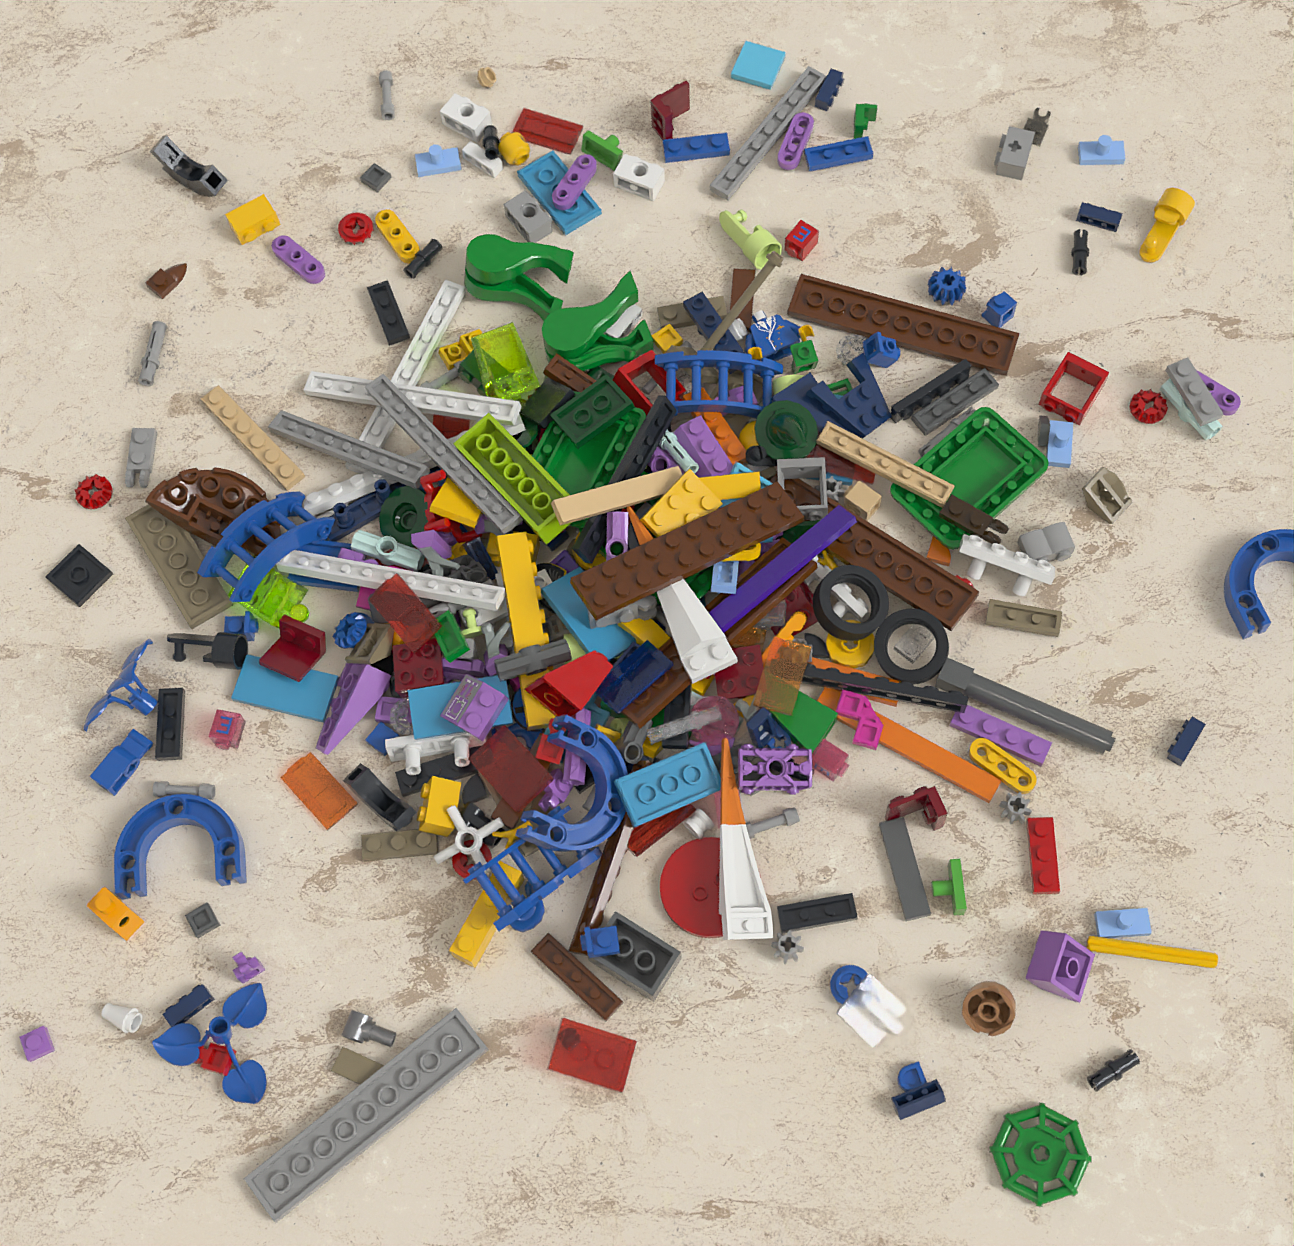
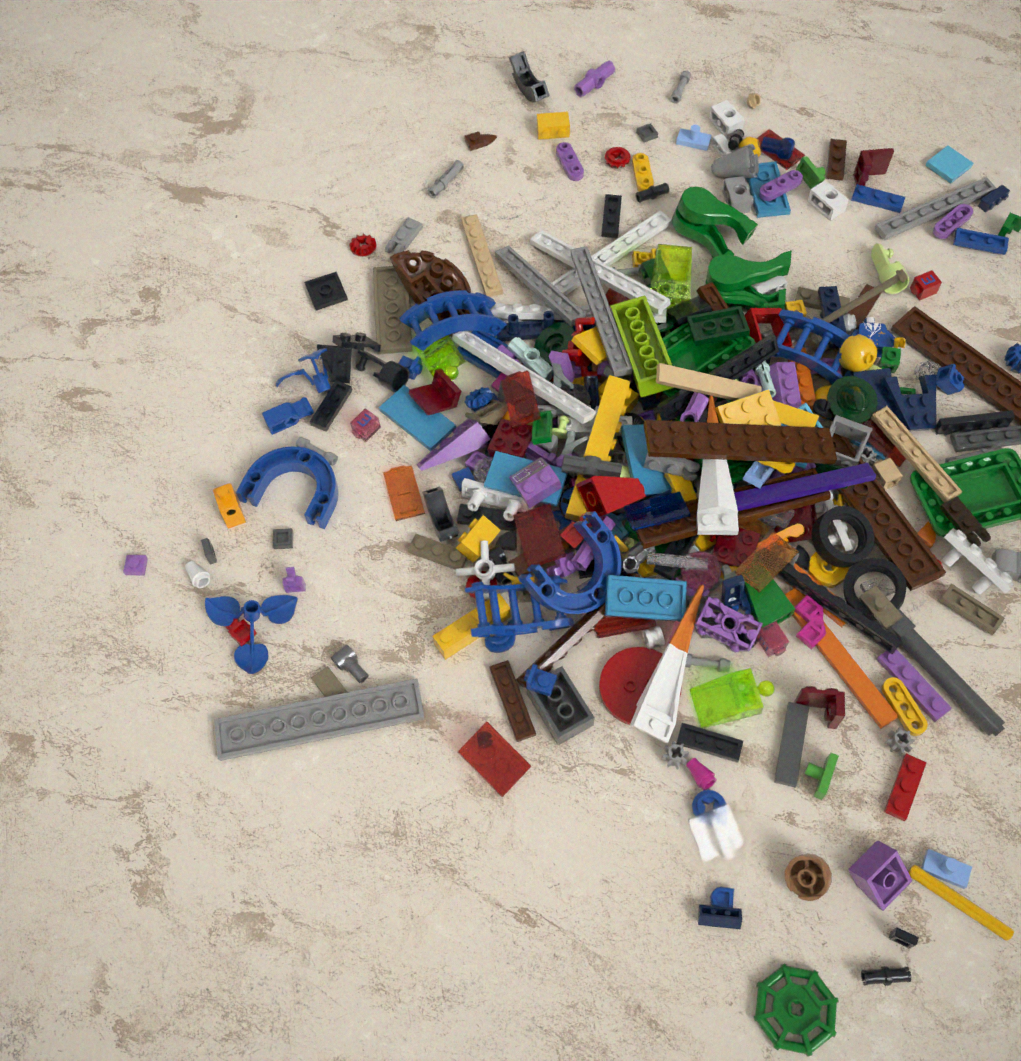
camera: 25 degrees right, 5 degrees down
dark blue piece [162,984,215,1027] -> none
none -> dark grey tile [201,538,217,564]
none -> black wing [317,344,352,383]
none -> black wing [332,332,381,352]
none -> medium lavender piece [574,60,615,97]
none -> dark pink cone [686,758,717,790]
none -> clear neon green slope [689,668,775,729]
none -> light grey cone [711,144,759,178]
none -> clear blue piece [761,136,795,160]
none -> reddish brown plate [826,139,847,181]
none -> yellow cylinder [839,334,877,372]
none -> dark tan tile [859,585,902,630]
none -> black tile [889,927,919,949]

